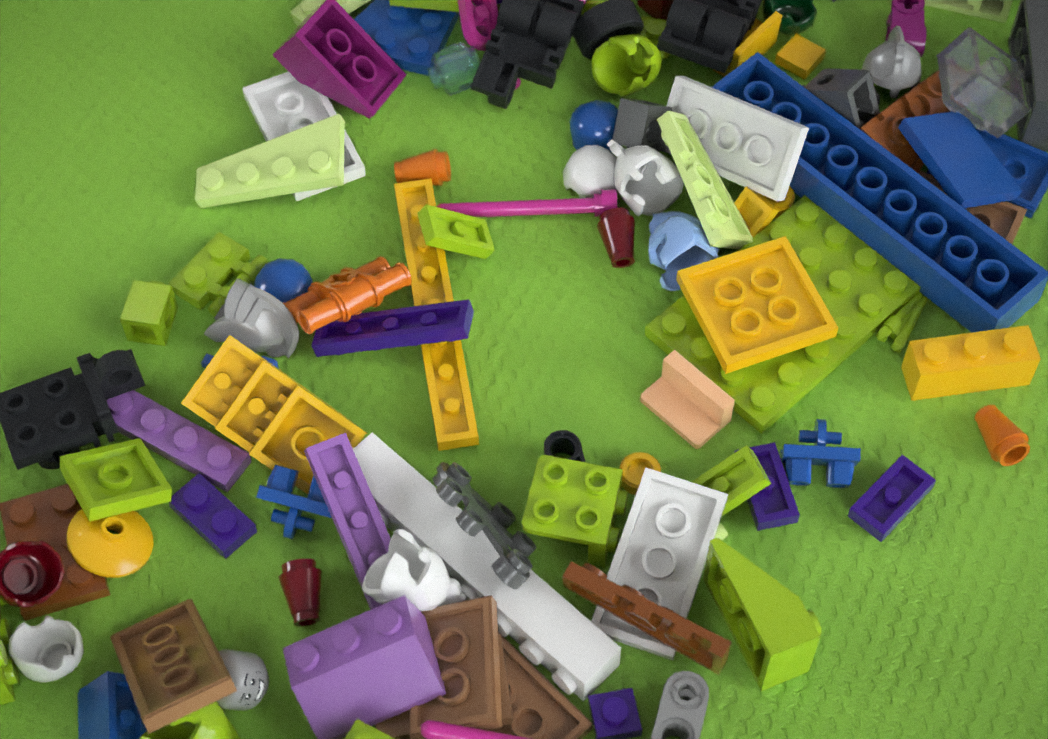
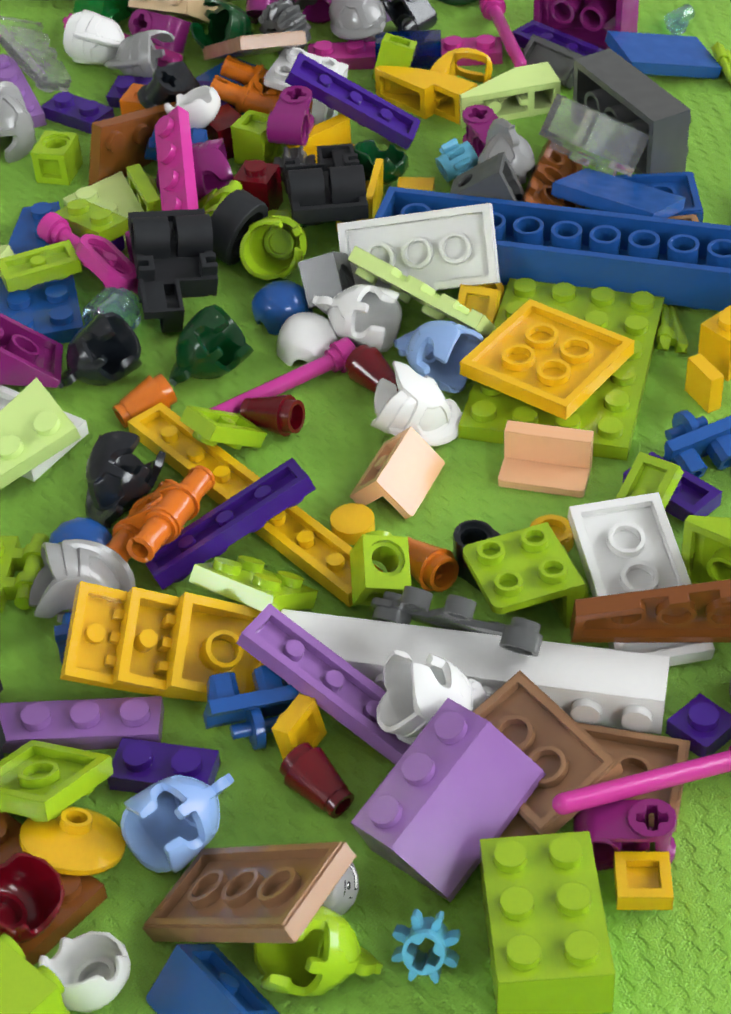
camera: 30 degrees left, 15 degrees down
none -> black helmet [58,312,142,389]
none -> black helmet [85,431,166,529]
none -> light blue helmet [120,773,235,873]
none -> dark green helmet [169,304,254,387]
none -> lime plate [189,555,318,612]
none -> dark red cone [240,395,305,437]
none -> yellow plate [271,694,327,760]
none -> yellow tile [330,503,375,545]
none -> light nougat panel [349,427,445,519]
none -> lime brick [350,530,411,605]
none -> white helmet [371,361,463,447]
none -> orange cone [408,537,459,592]
none -> medium azure gear [435,138,478,182]
none -> yellow tile [685,353,724,413]

